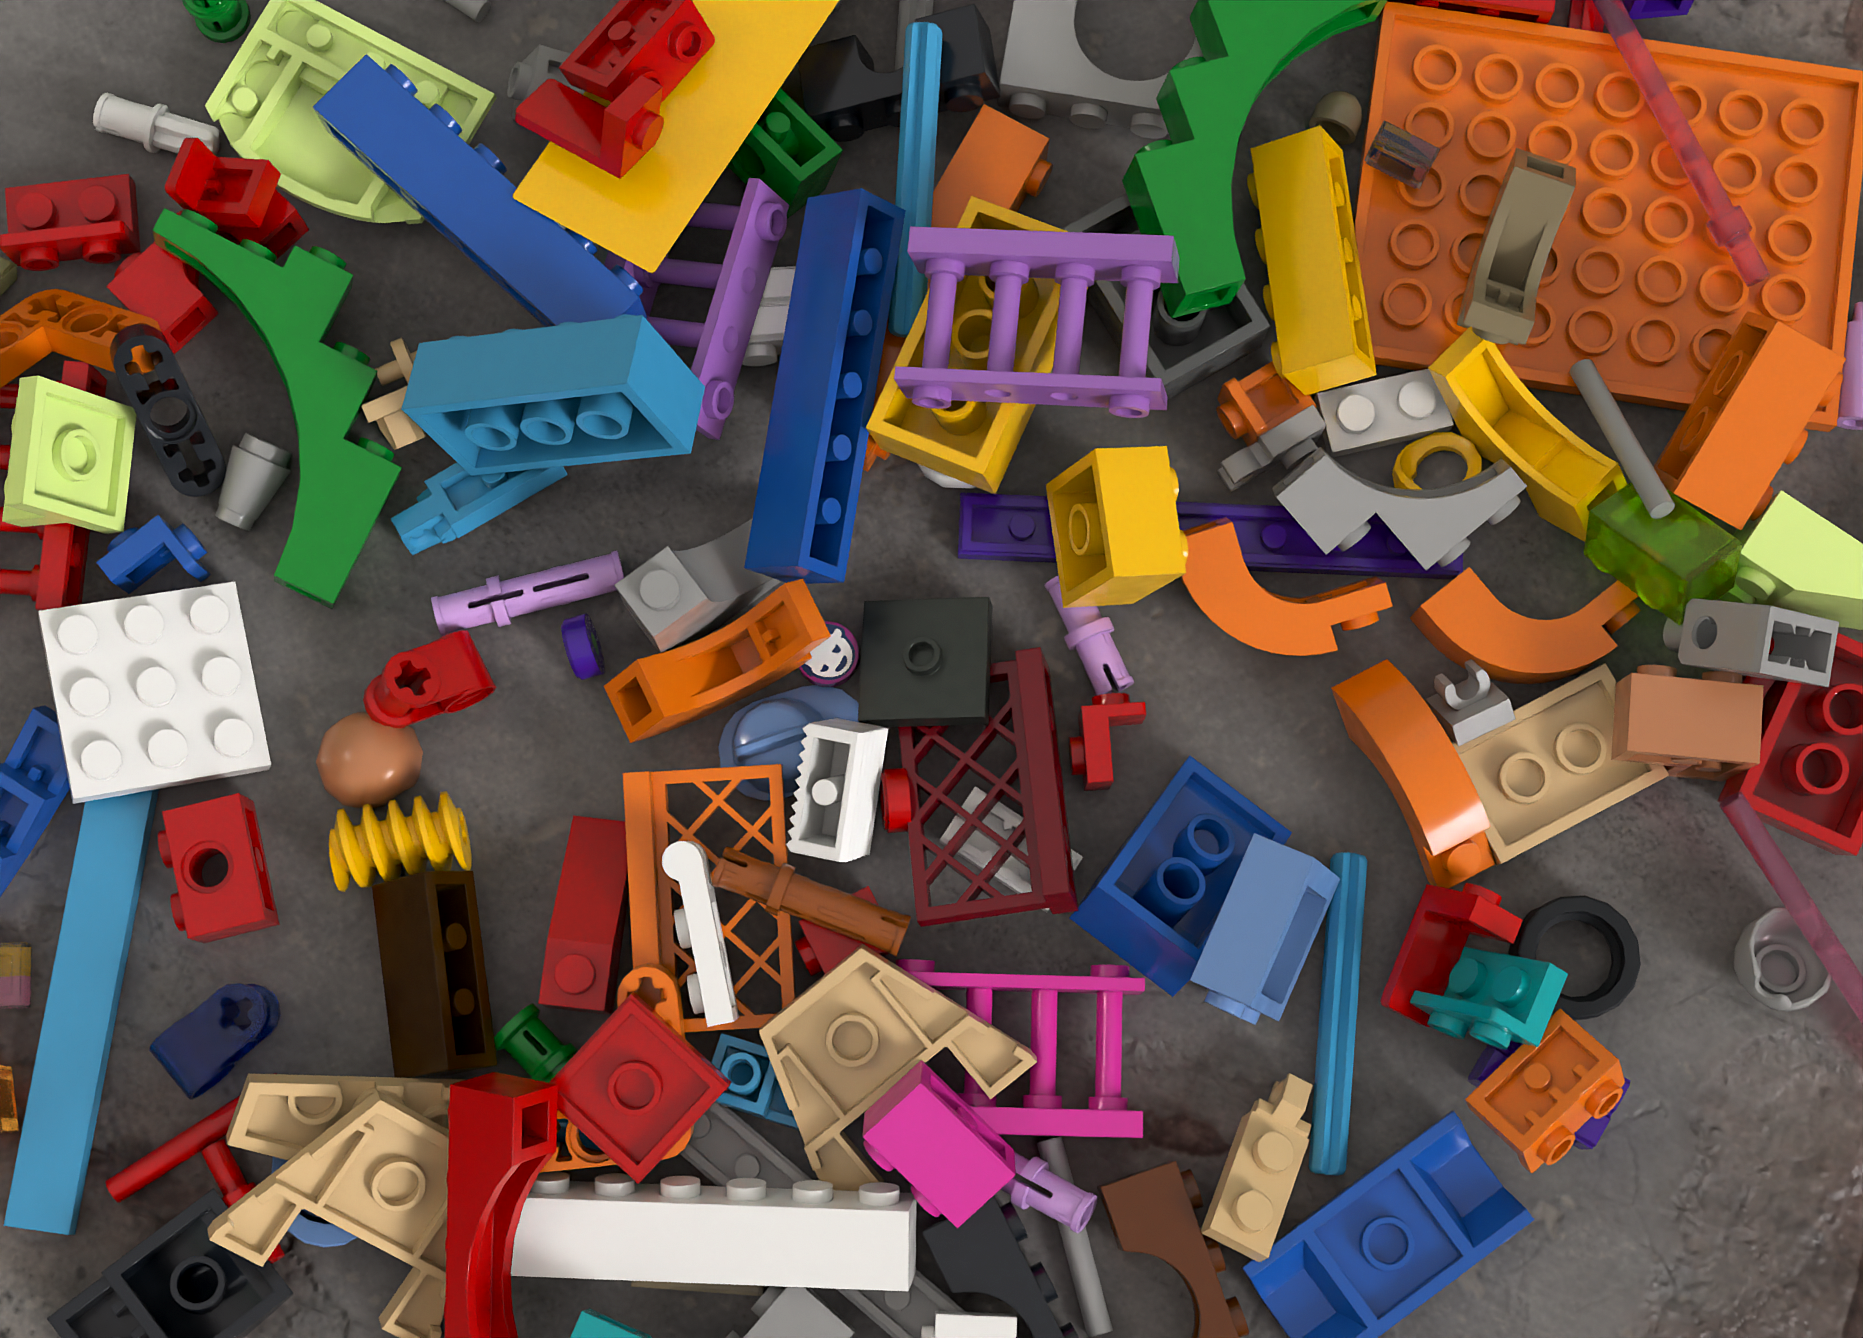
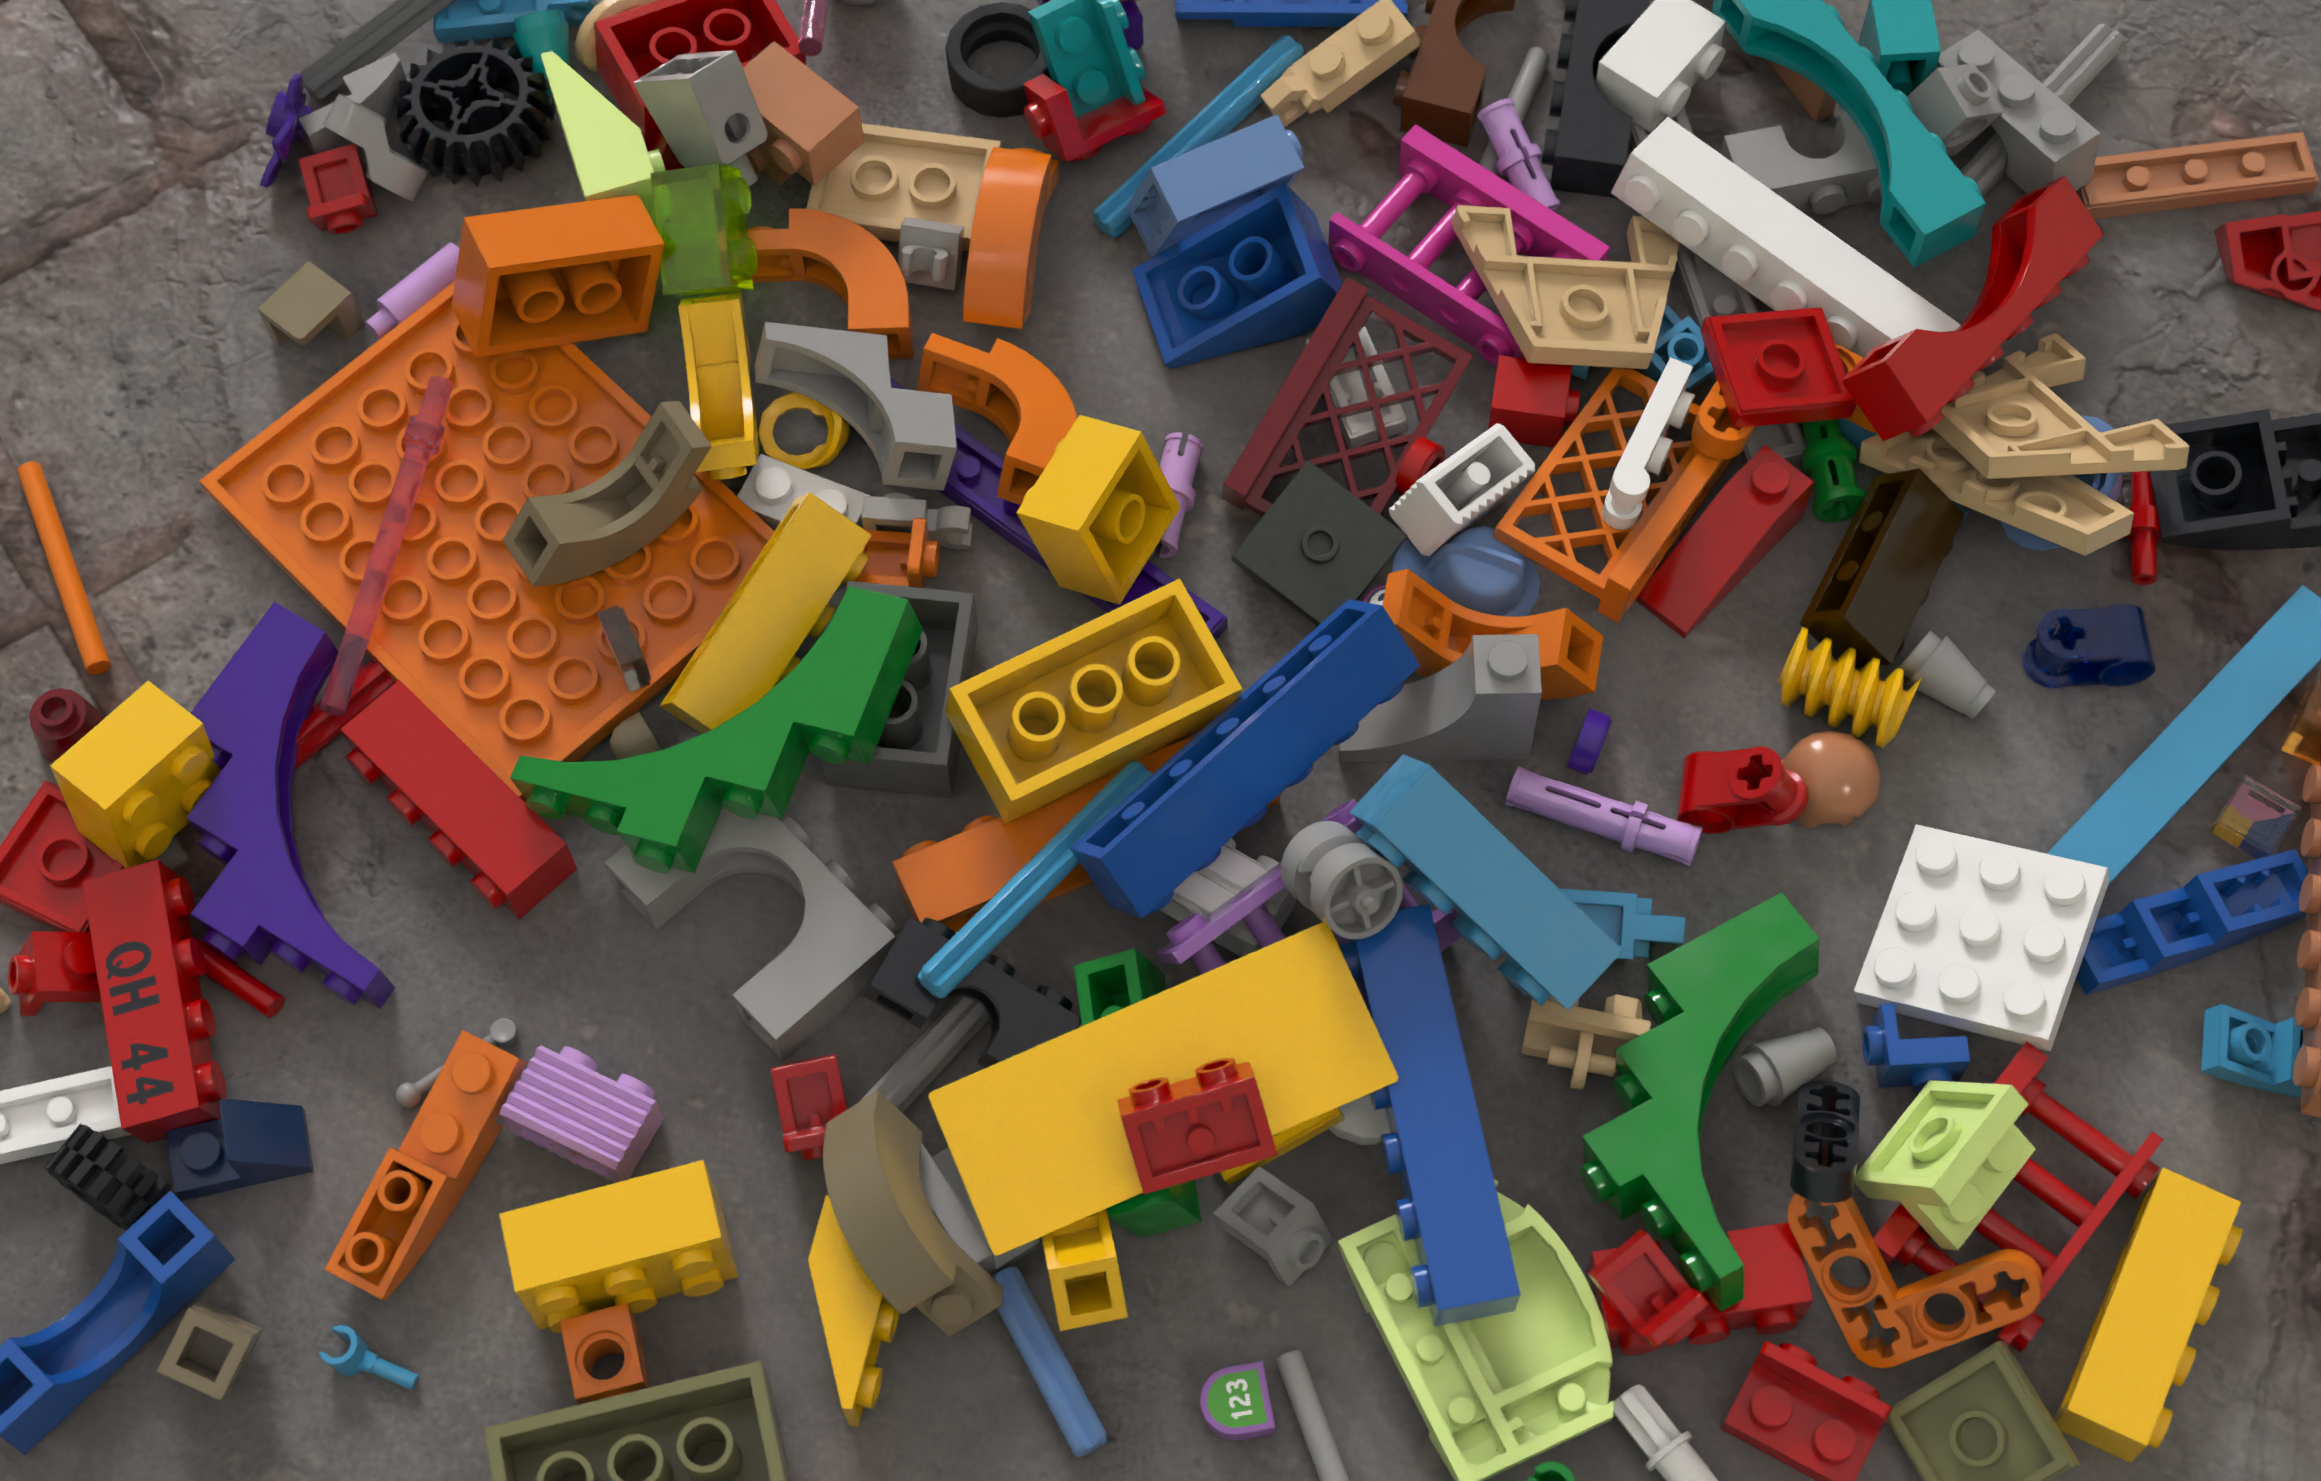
camera: 140 degrees left, 15 degrees down
red bar [105,1073,277,1203] -> none
red brick [158,793,280,943] -> none
red bracket [515,75,664,179] -> none
dark orange pin [711,846,911,956] -> none
dark pink brick [863,1060,1016,1228] -> none
medium lavender fence [894,226,1180,418] -> none
red bracket [1069,693,1146,791] -> none
light grey bar [1569,359,1675,519] -> none
none -> light grey wheel [1281,821,1403,939]
none -> light grey cone [1898,630,1996,720]

